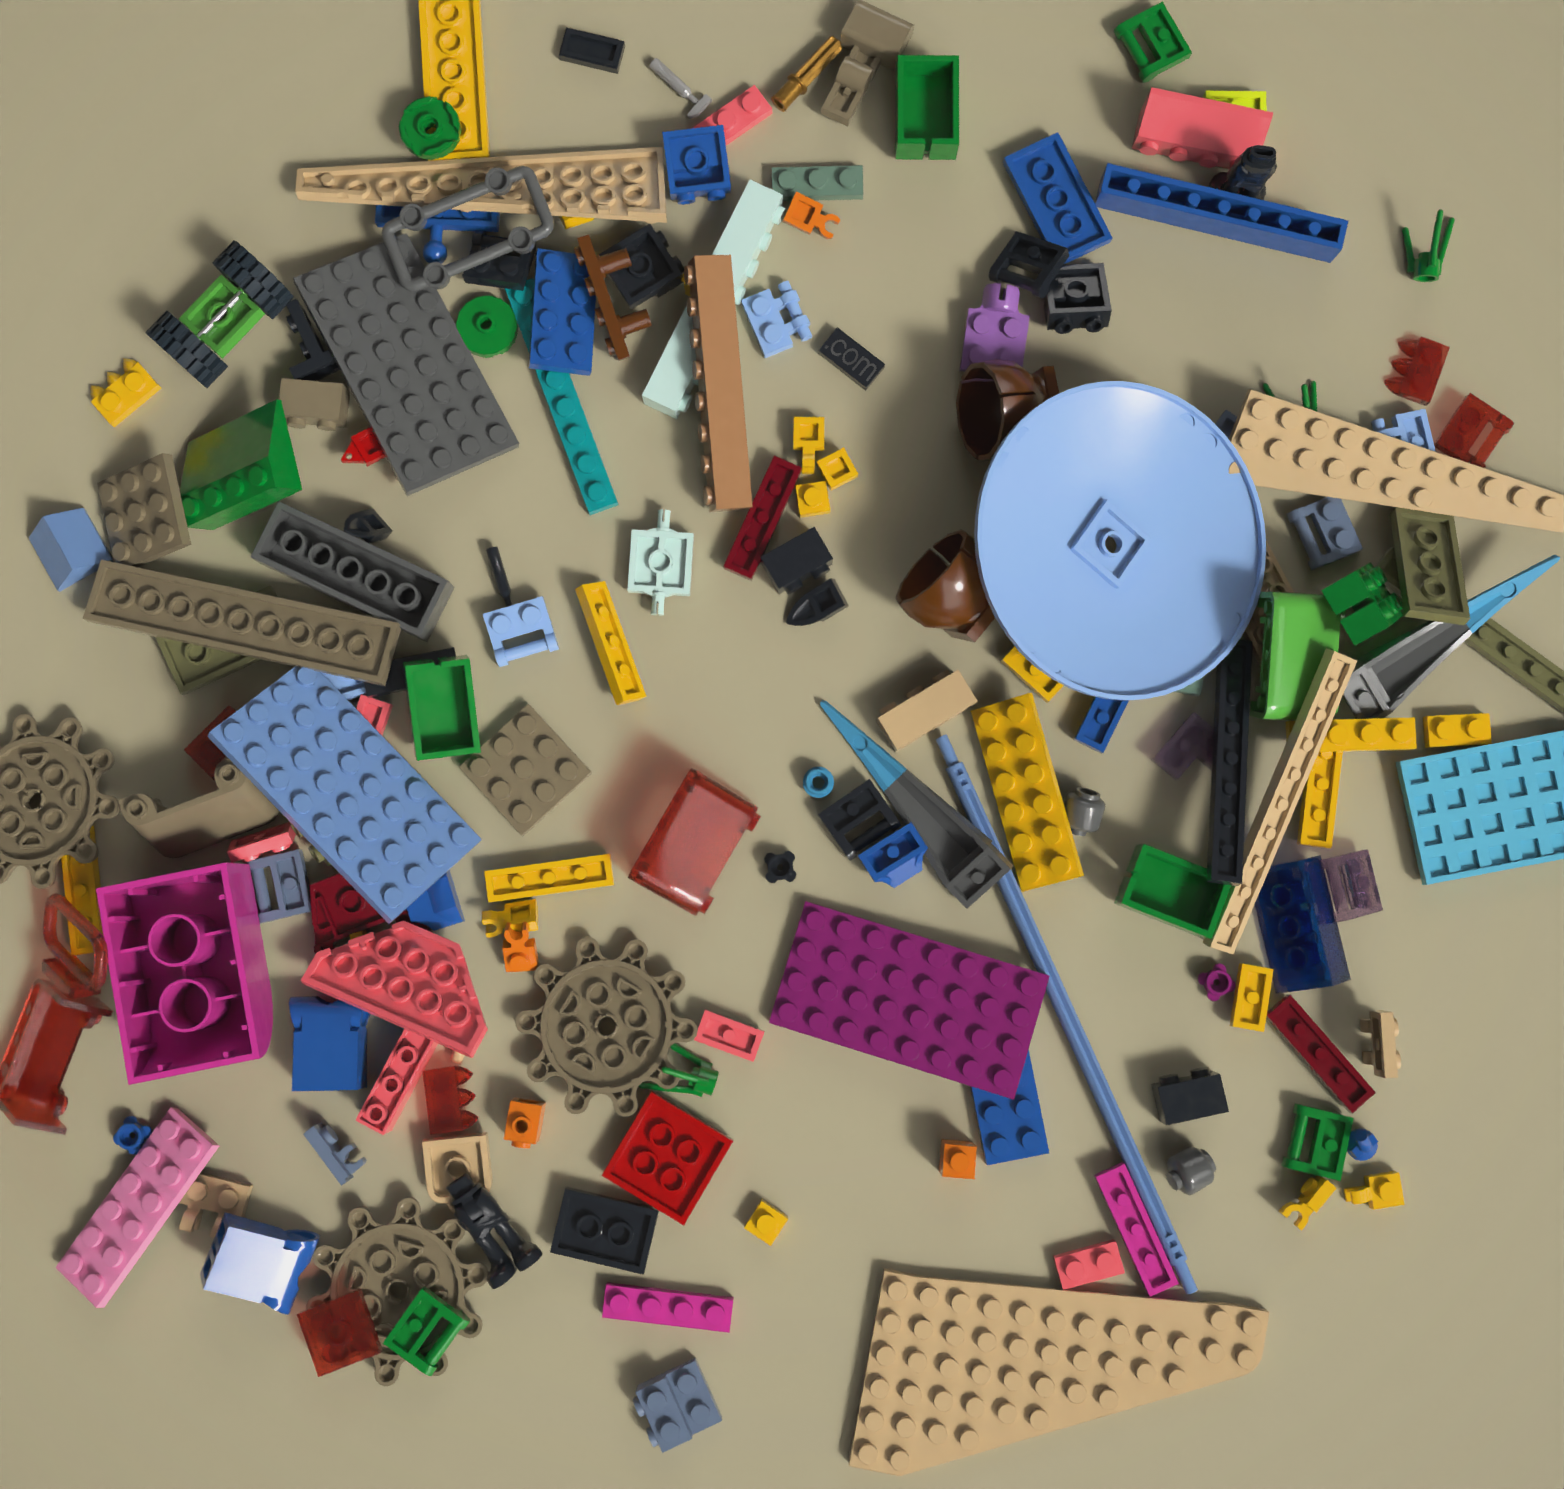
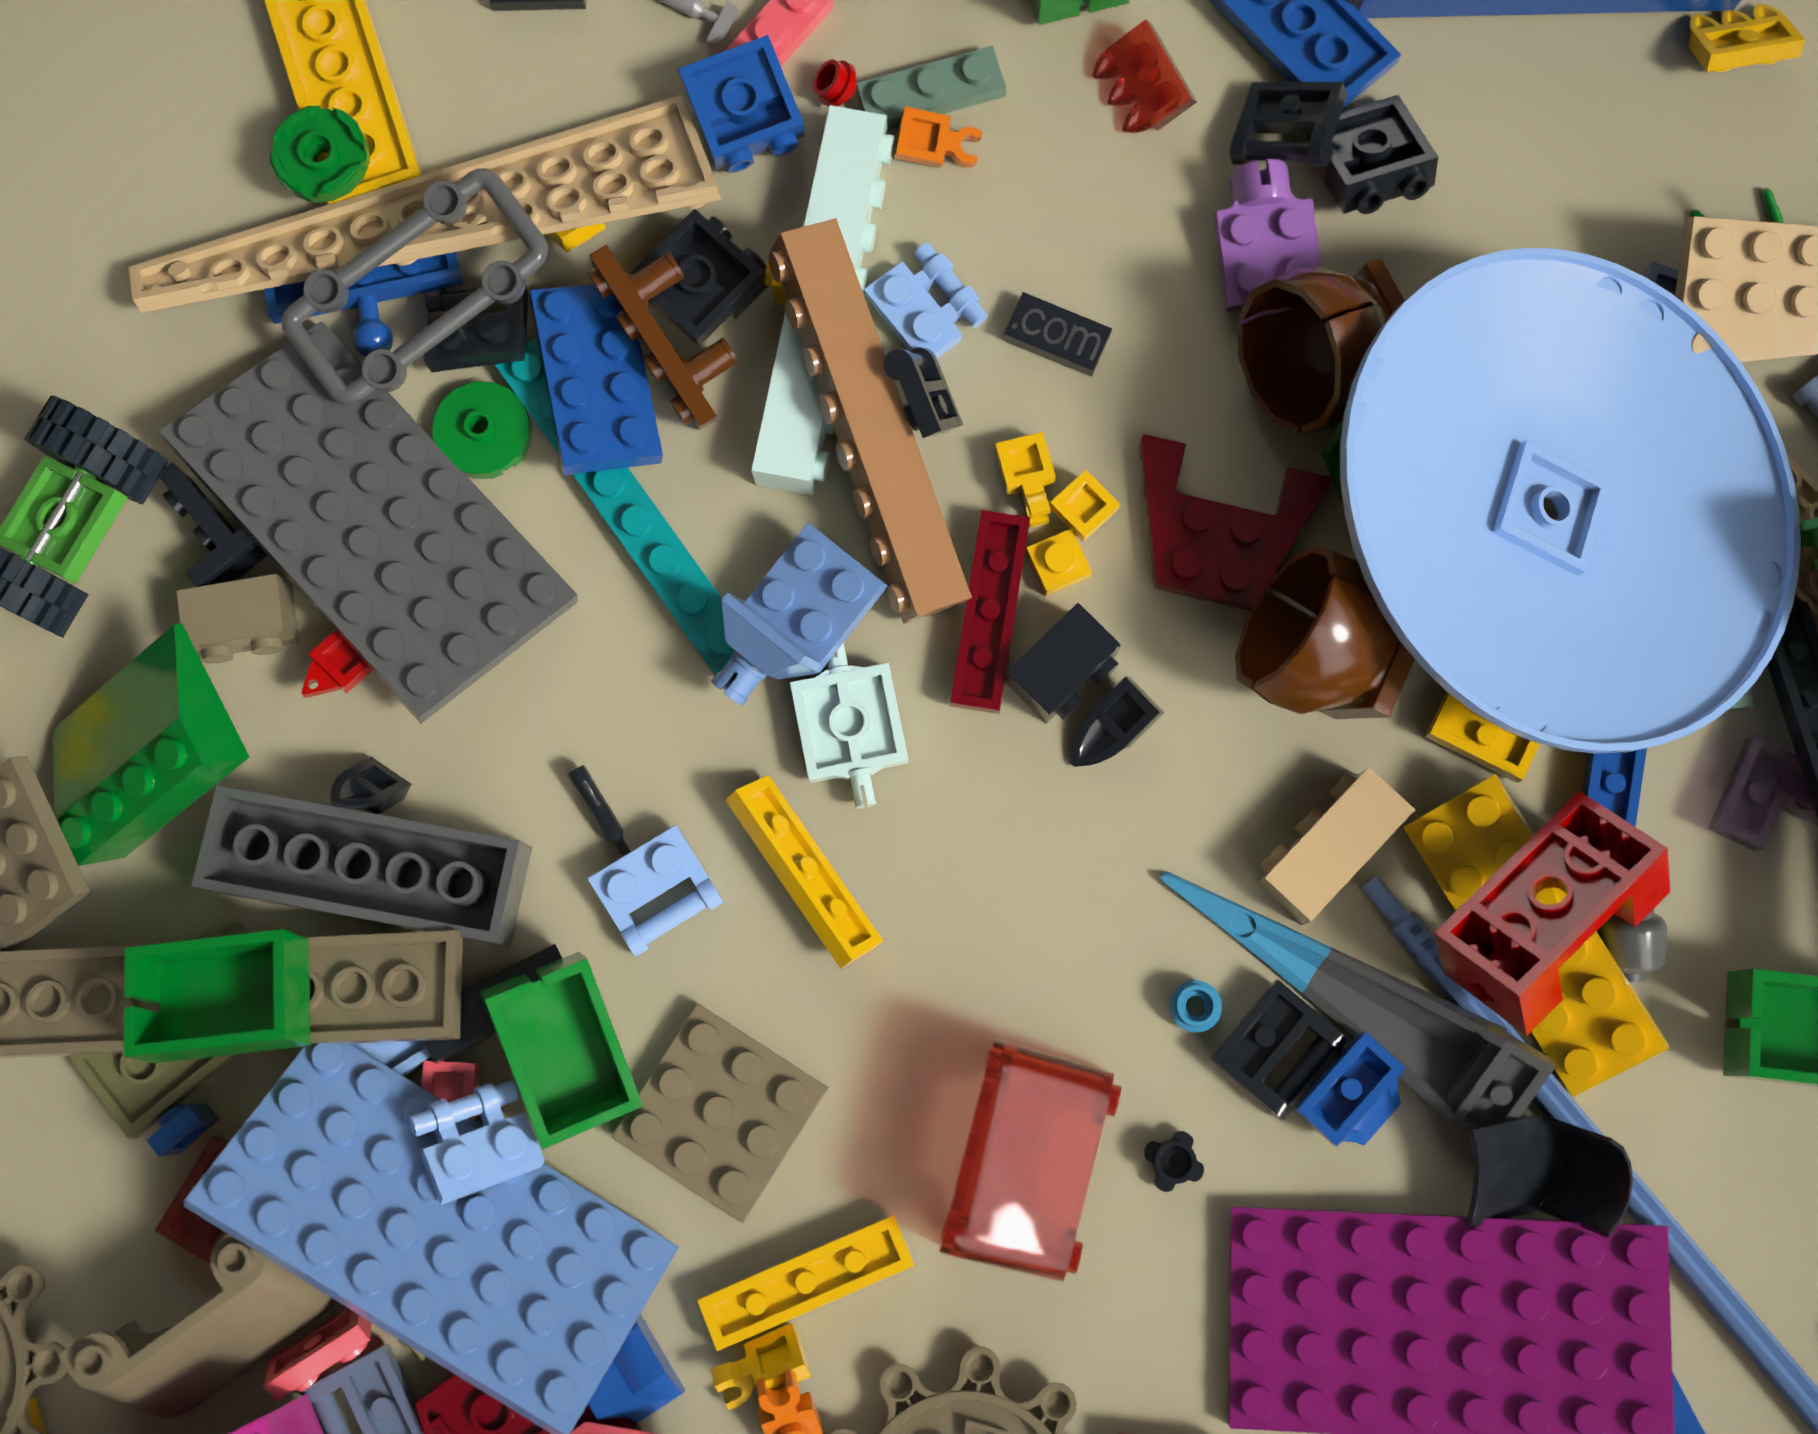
camera: 10 degrees left, 5 degrees down
none -> green piece [124,929,310,1063]
none -> blue plate [146,1103,220,1157]
none -> light blue plate [409,1080,545,1206]
none -> medium blue plate [711,522,888,706]
none -> red plate [813,59,857,108]
none -> black plate [883,347,964,438]
none -> clear red plate [1092,19,1197,133]
none -> dark red wing [1139,434,1331,611]
none -> red plate [1434,791,1670,1036]
none -> black piece [1466,1114,1633,1238]
none -> yellow plate [1688,3,1805,72]

